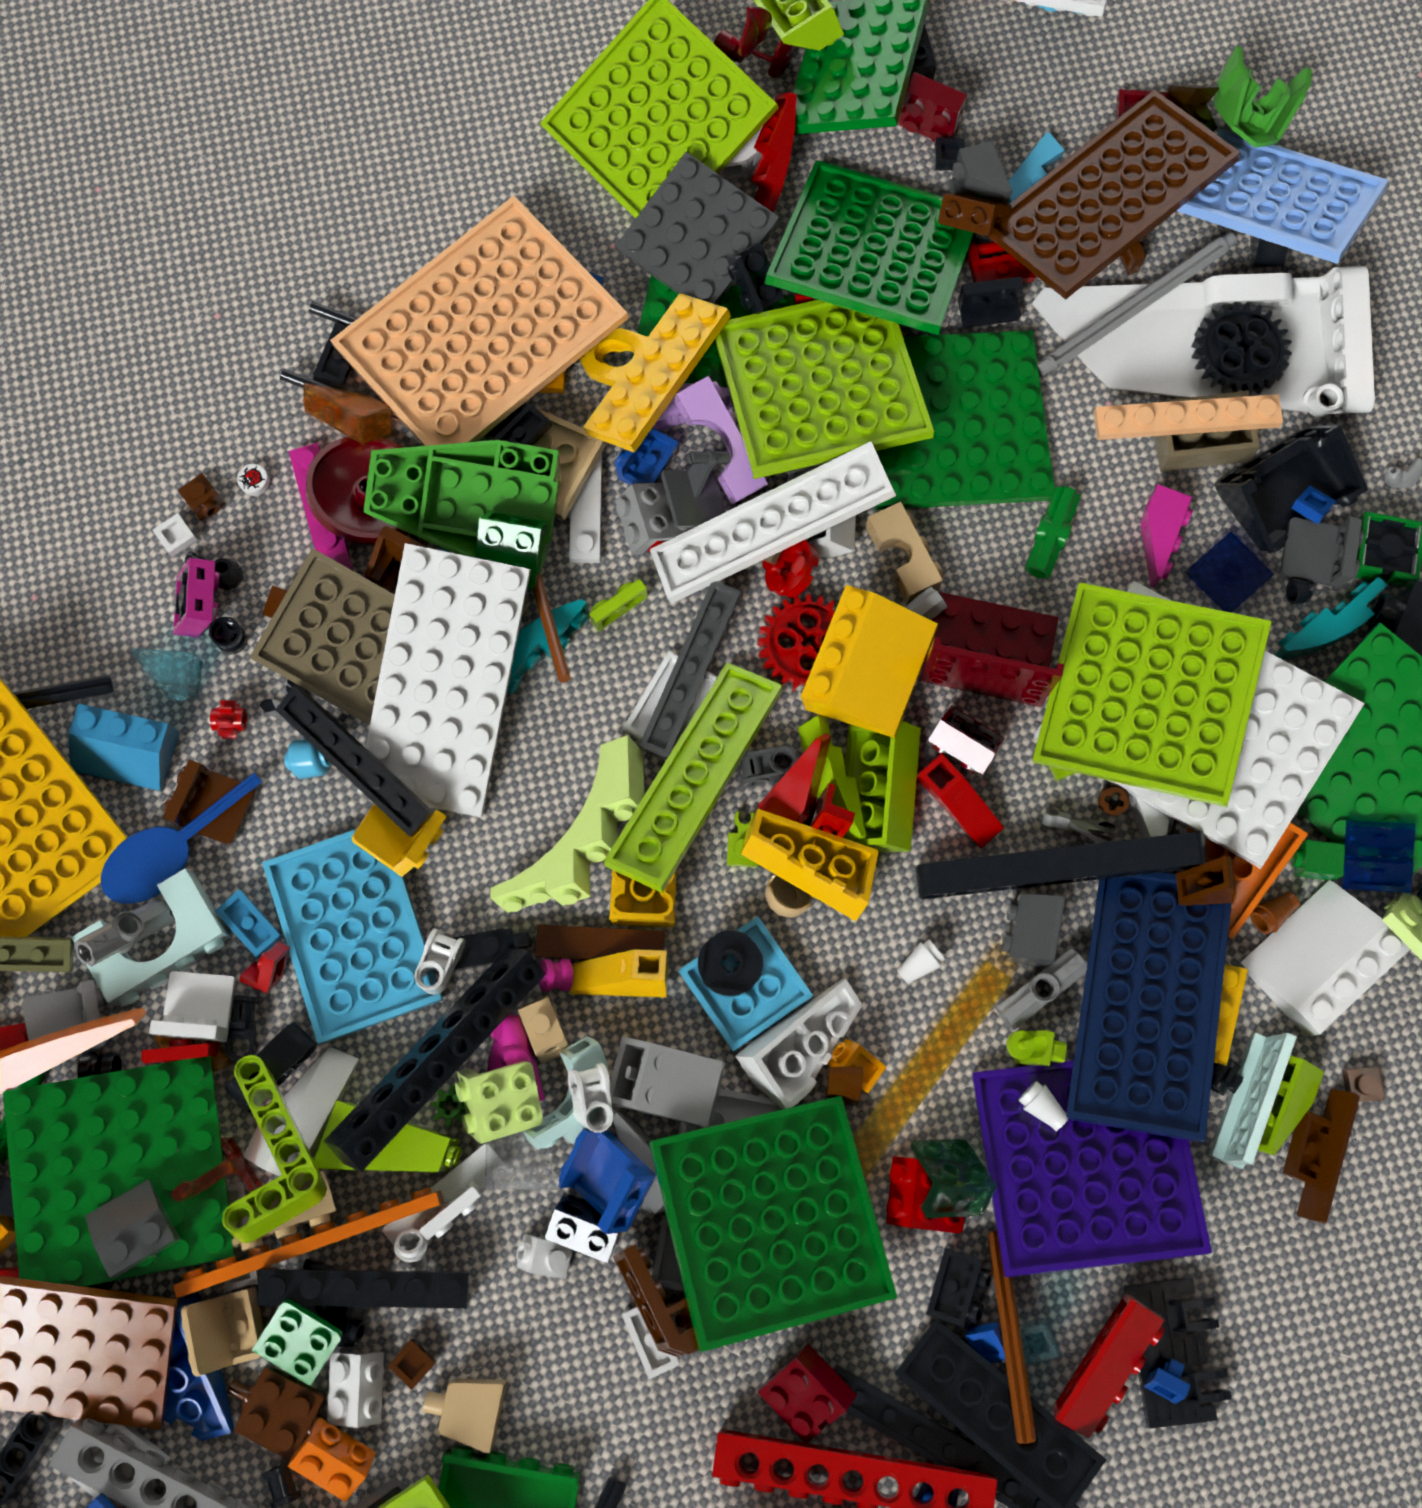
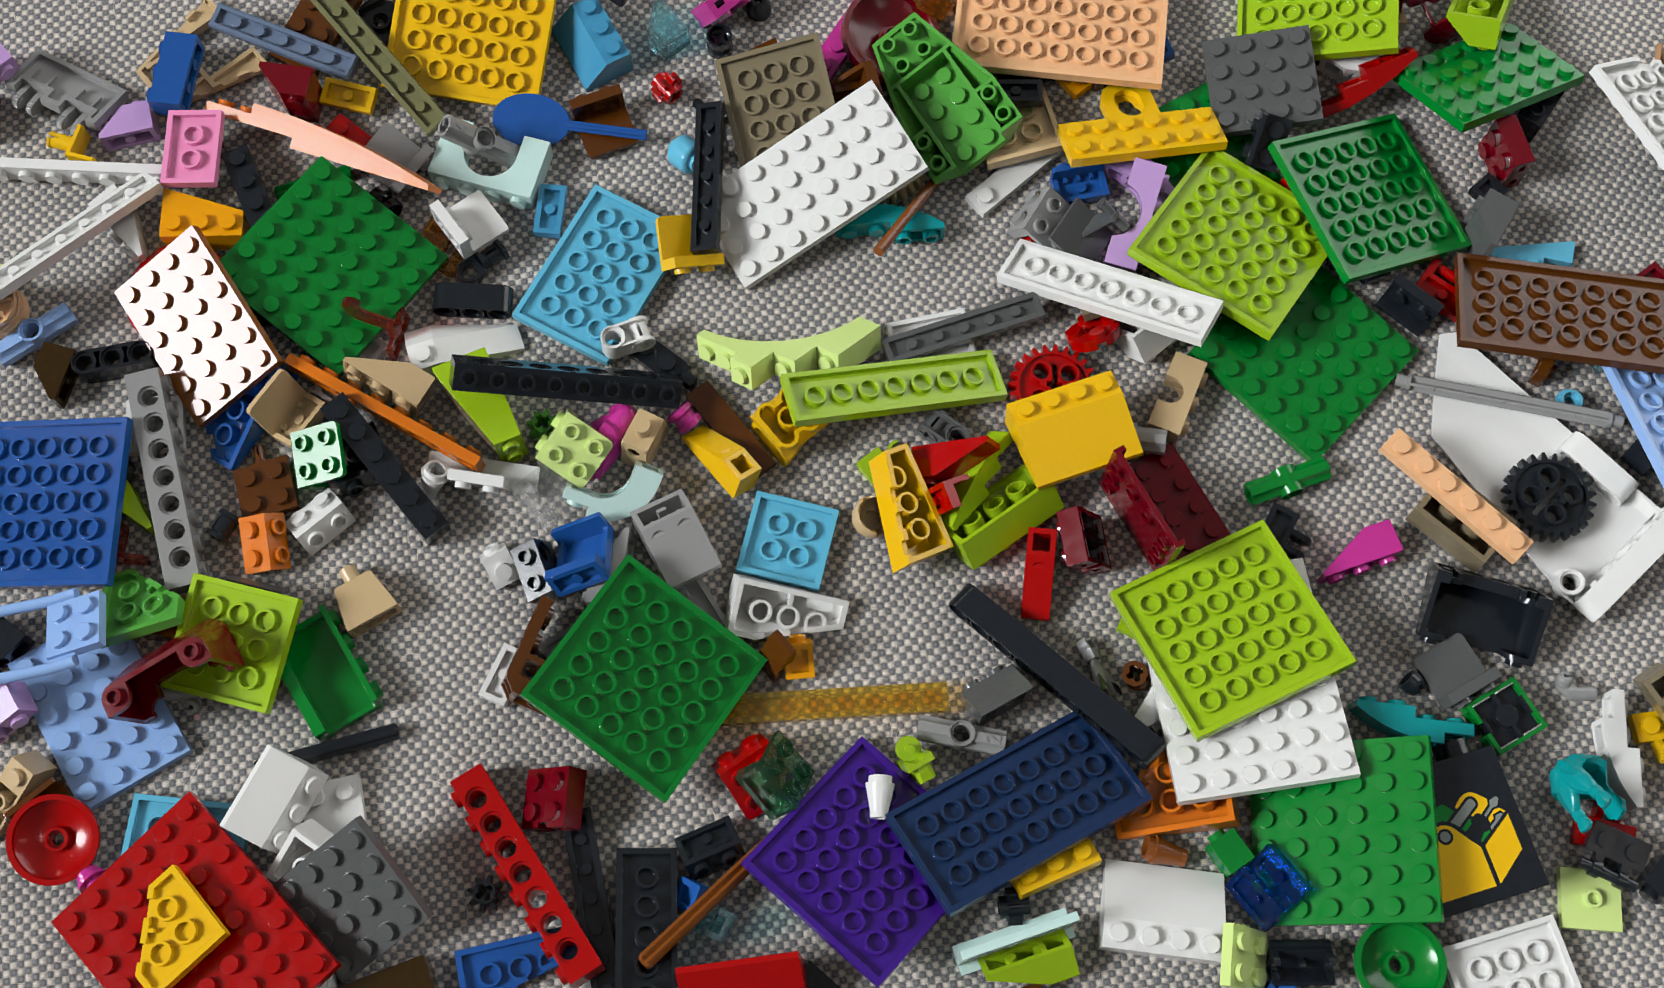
camera: 45 degrees right, 5 degrees down
dark grey slope [85,1179,181,1277] -> none
red plate [141,1039,218,1064] -> none
lime beam [222,1055,327,1243] -> none
red bracket [239,942,290,993] -> none
reddish brown plate [387,1338,437,1390] -> none
green bracket [475,511,549,589] -> none
white piece [568,1063,614,1133] -> none
lime plate [589,579,648,632] -> none
black plate [698,930,763,997] -> none
white cone [897,939,946,985] -> none
reddish brown bracket [938,193,1012,236] -> none
reddish brown slope [1176,856,1235,906] -> none
clear blue plate [1185,532,1275,613] -> none
blue plate [1292,486,1336,524] -> none
none -> black hinge [1264,502,1312,559]
none -> medium azure plate [1554,389,1583,406]

